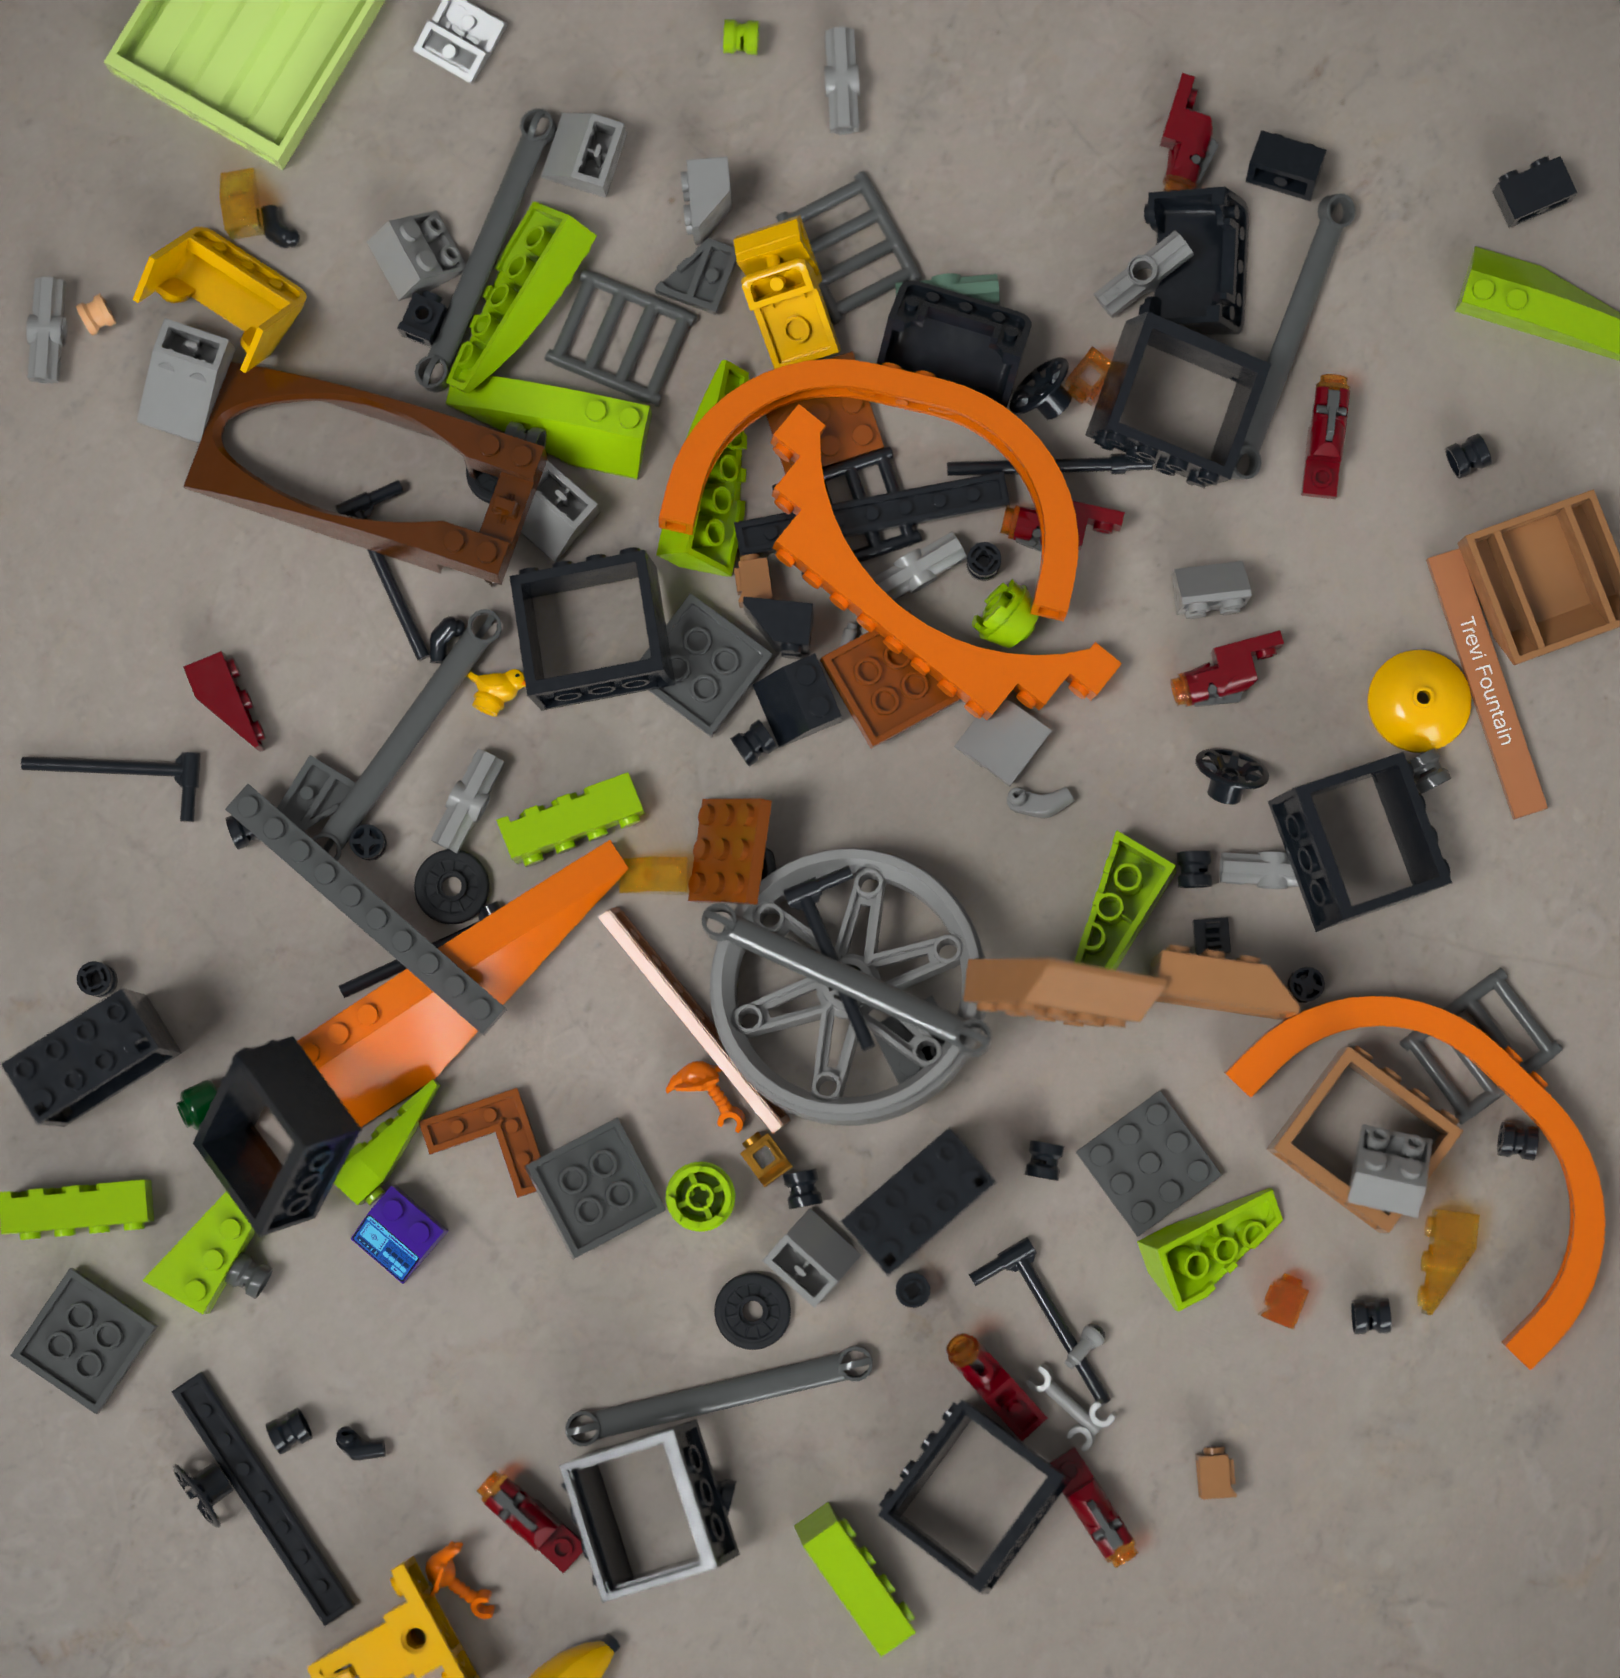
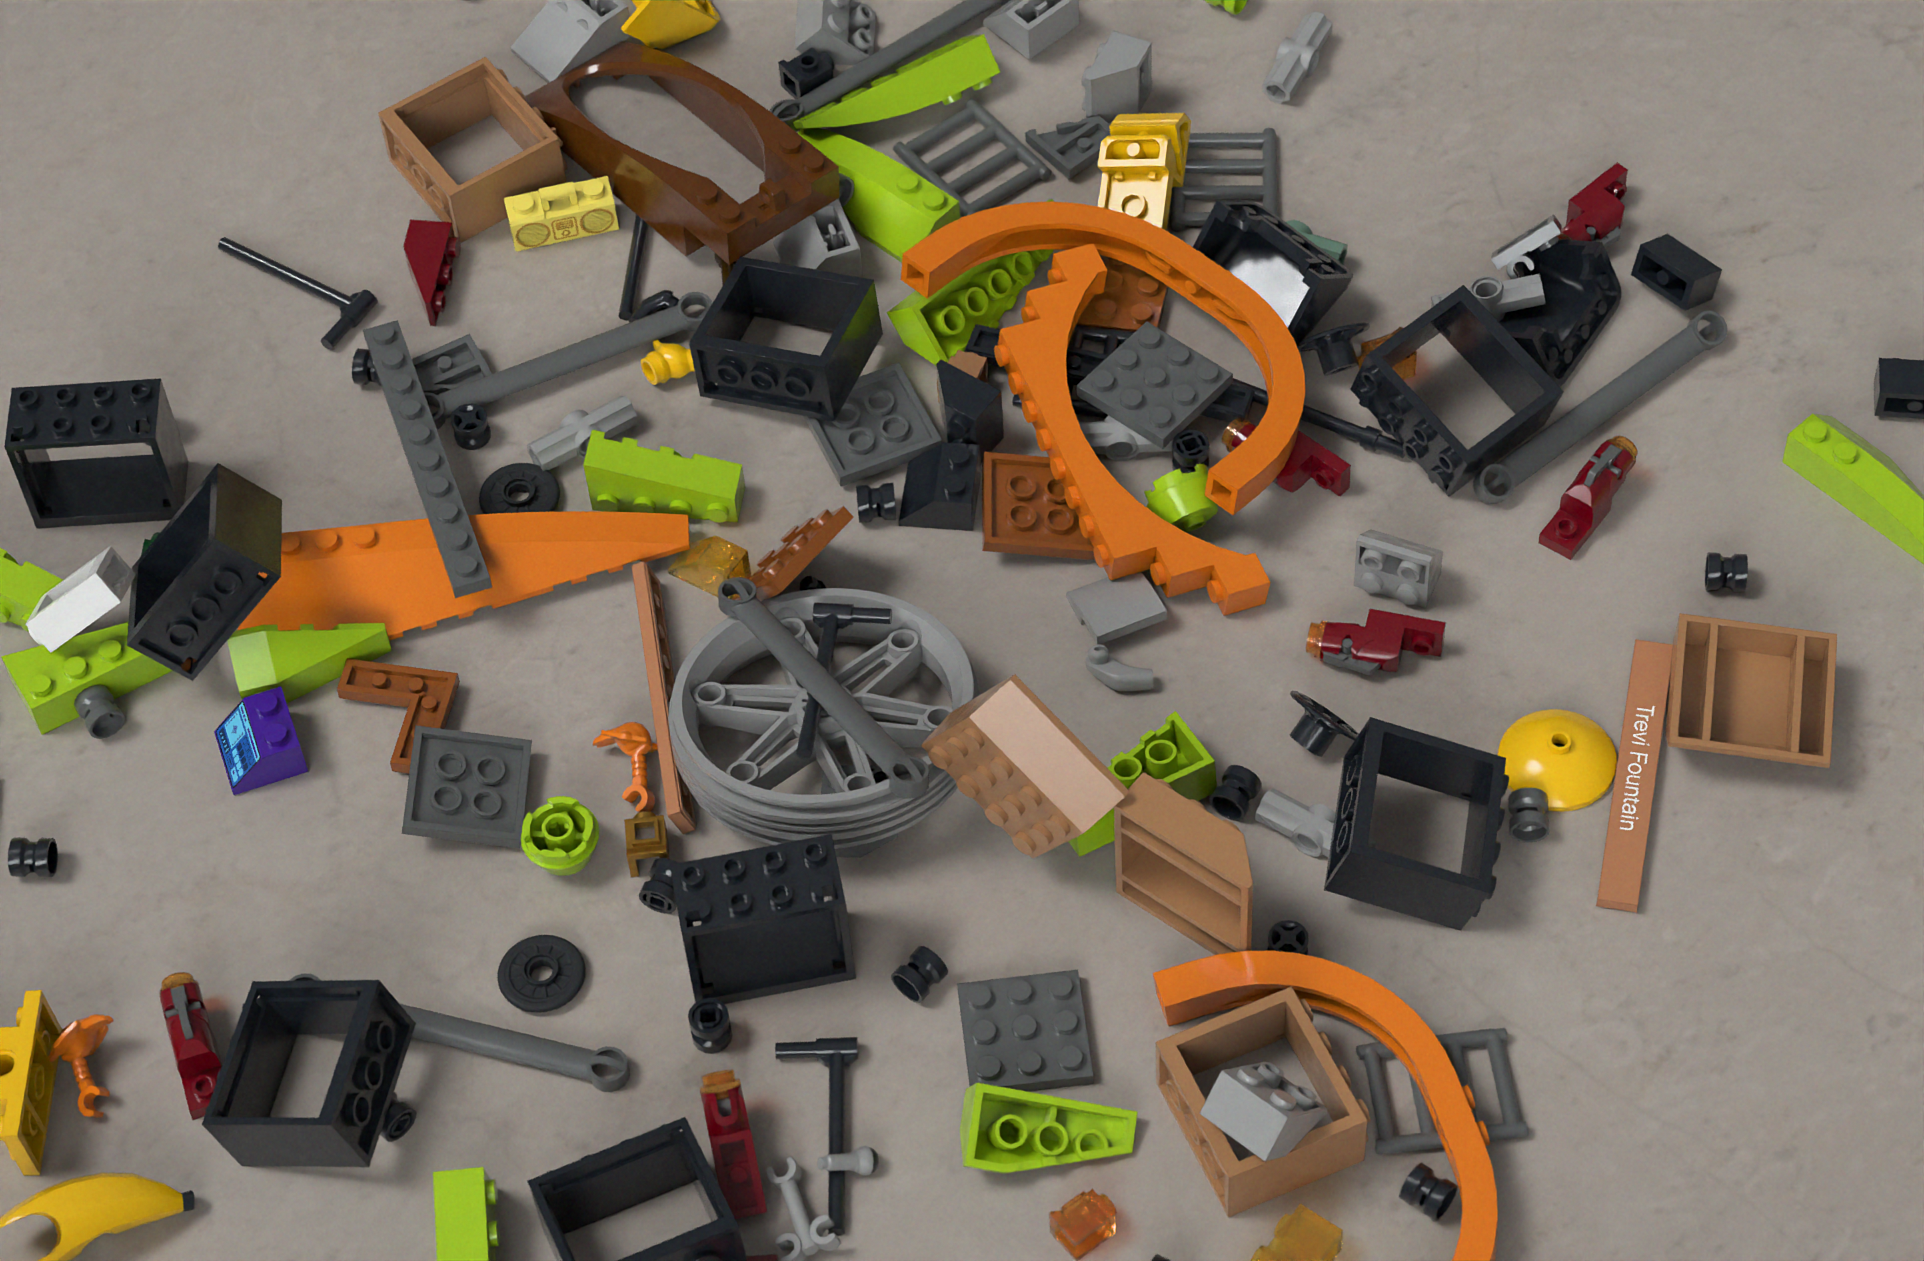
camera: 25 degrees right, 30 degrees down
black arm [336,1426,386,1461] -> none
light grey slope [762,1208,861,1308] -> none
none -> white window [26,546,136,653]
none -> medium nougat window [378,56,568,243]
none -> light yellow piece [504,176,619,252]
none -> dark grey plate [1077,322,1233,449]
none -> plate [1491,215,1562,279]

